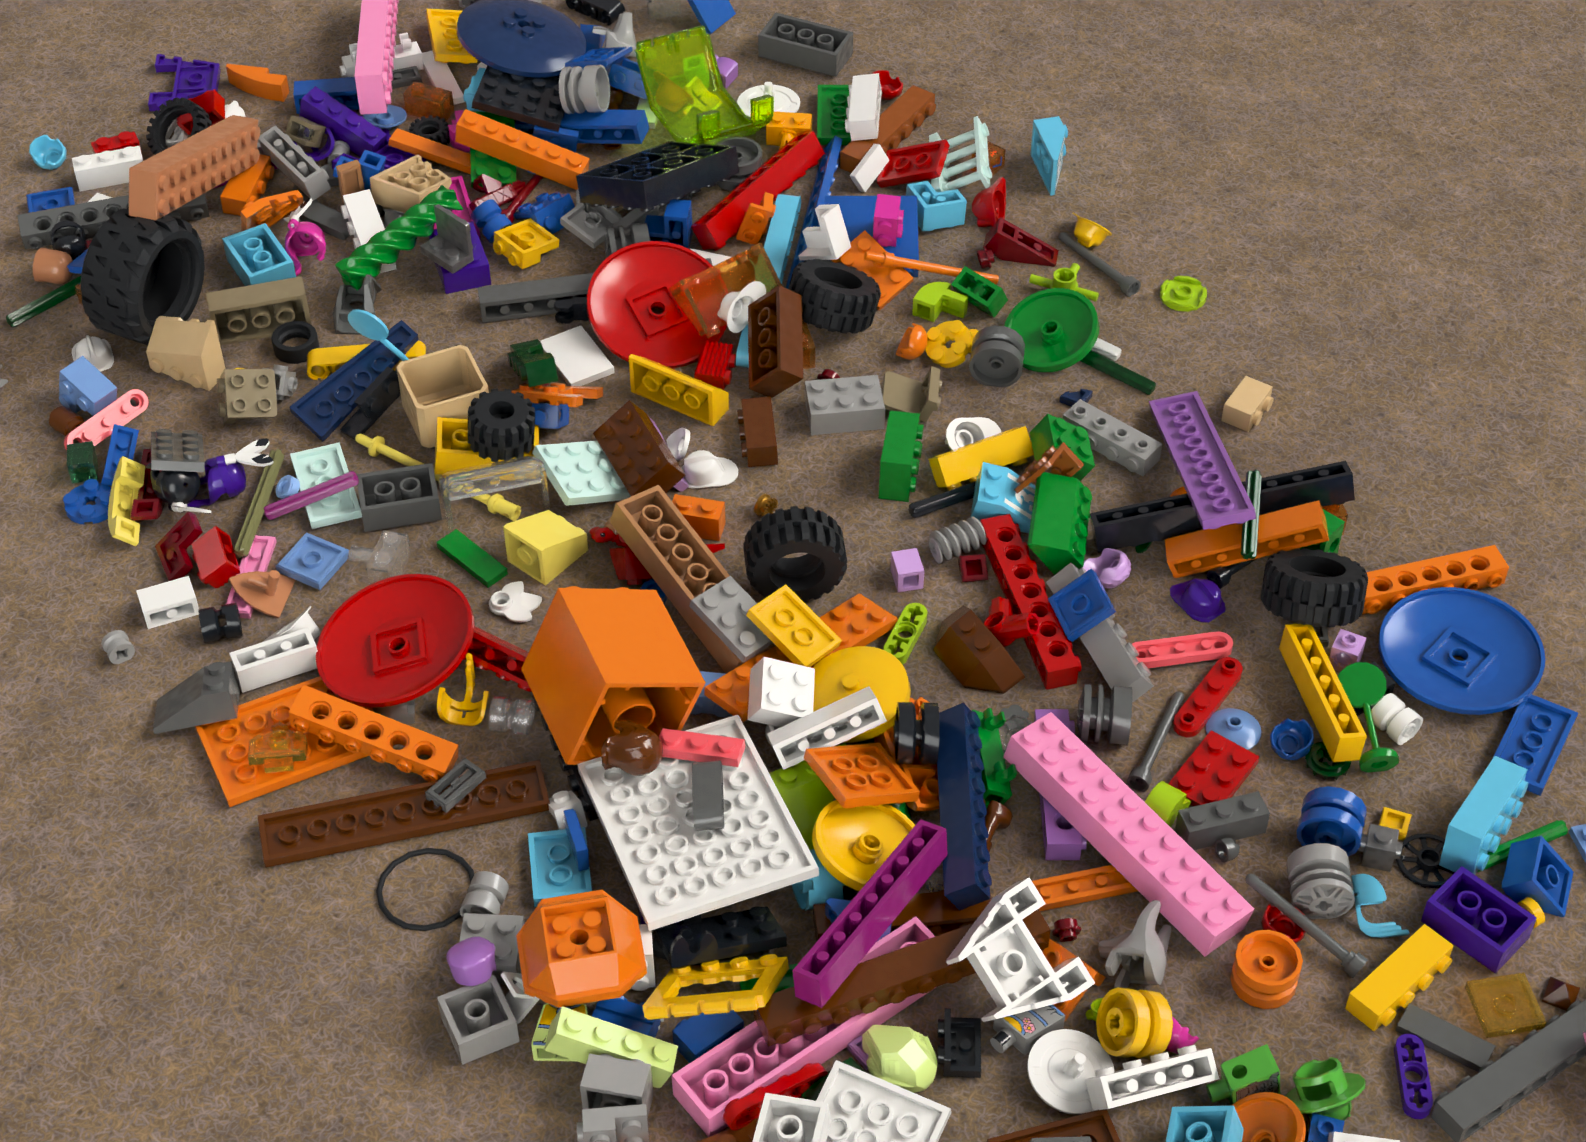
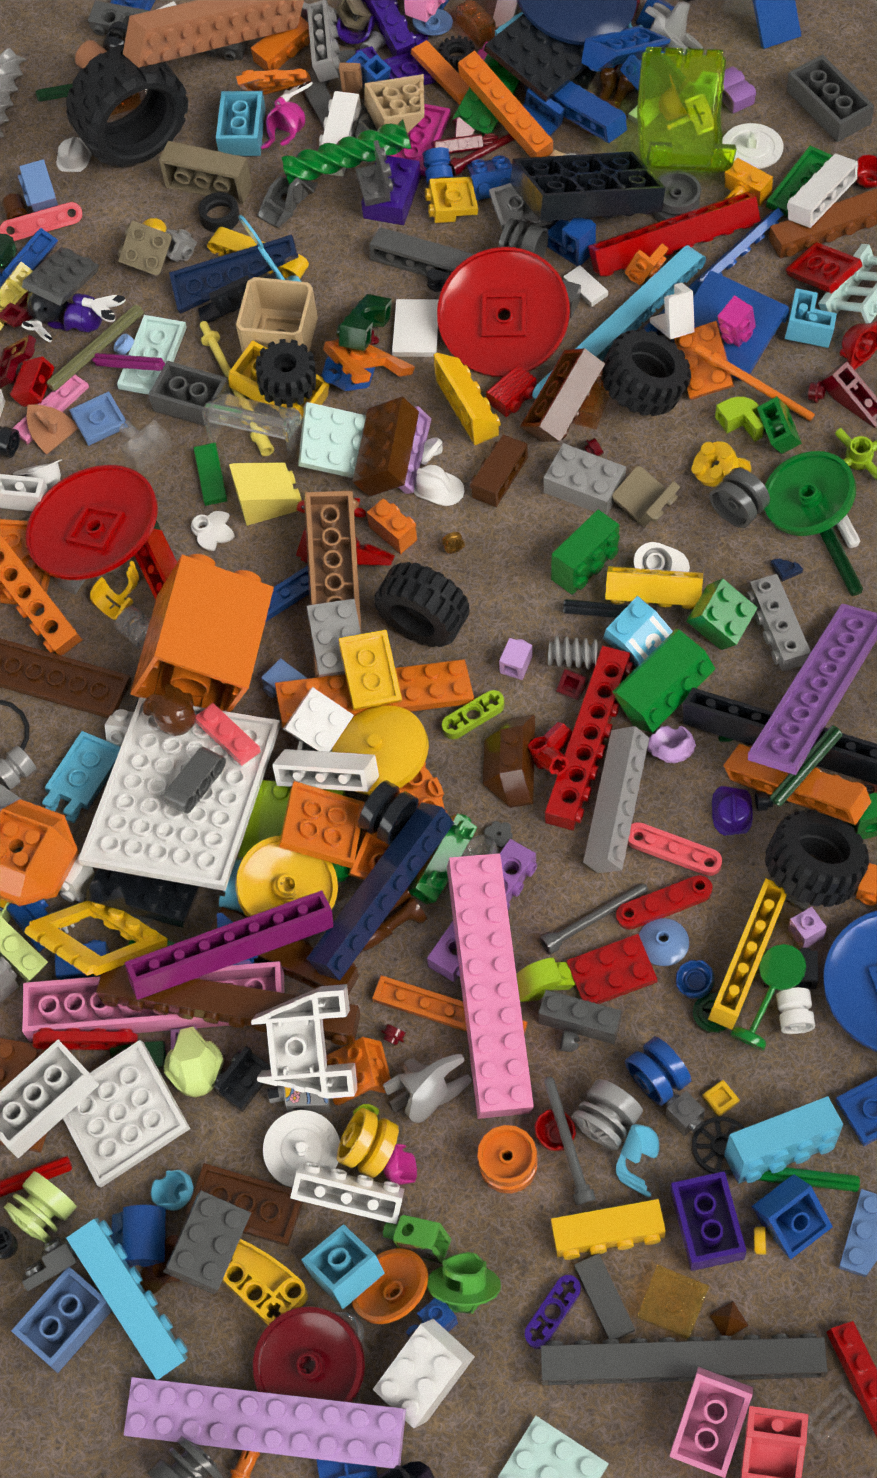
camera: 40 degrees right, 15 degrees up
tan wedge [146,316,225,391] -> none
dark grey tile [425,758,486,813] -> none
light grey wheel [559,65,610,114] -> none
blue tile [563,809,590,871] -> none
clear orange windscreen [669,242,783,338] -> none
white piece [717,281,766,333] -> none
white tile [850,144,889,192] -> none
orange hair [896,323,928,360] -> none
dark orange bracket [1014,442,1084,494] -> none
blue plate [1048,569,1116,642] -> none
dark grey wheel [1077,684,1132,746] -> none

